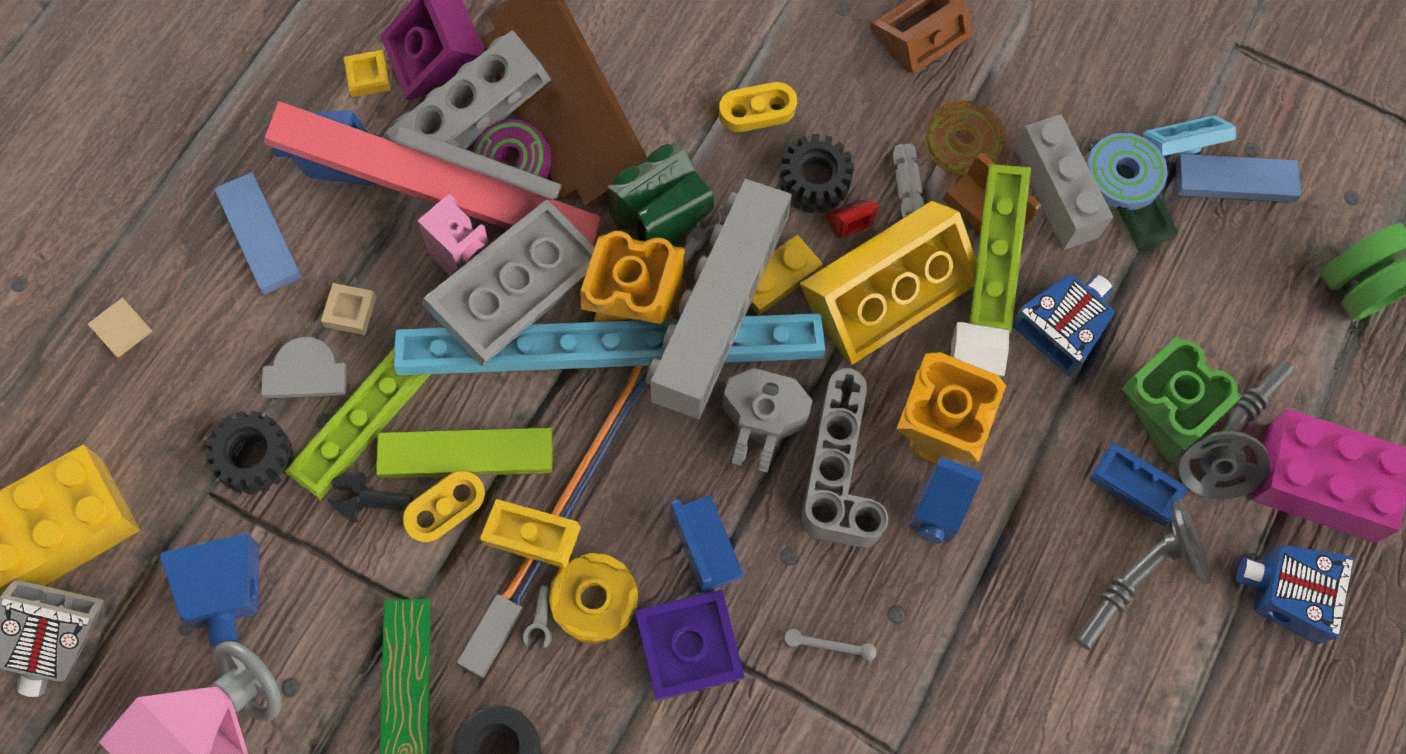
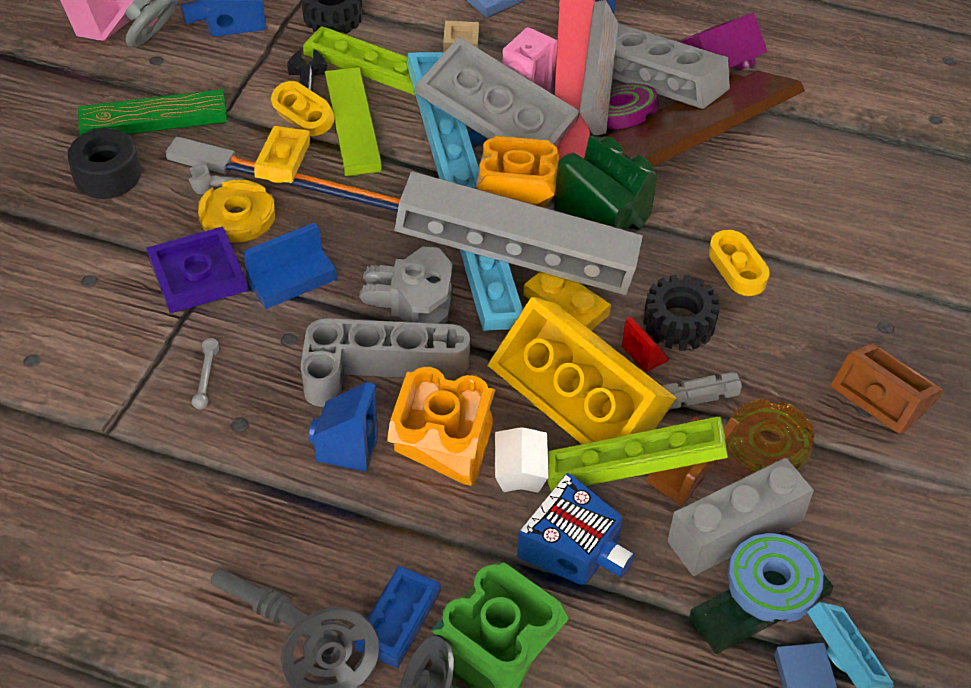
camera: 85 degrees right, 20 degrees down
light grey piece [261,337,347,398] -> none
yellow tile [343,50,391,98] -> none

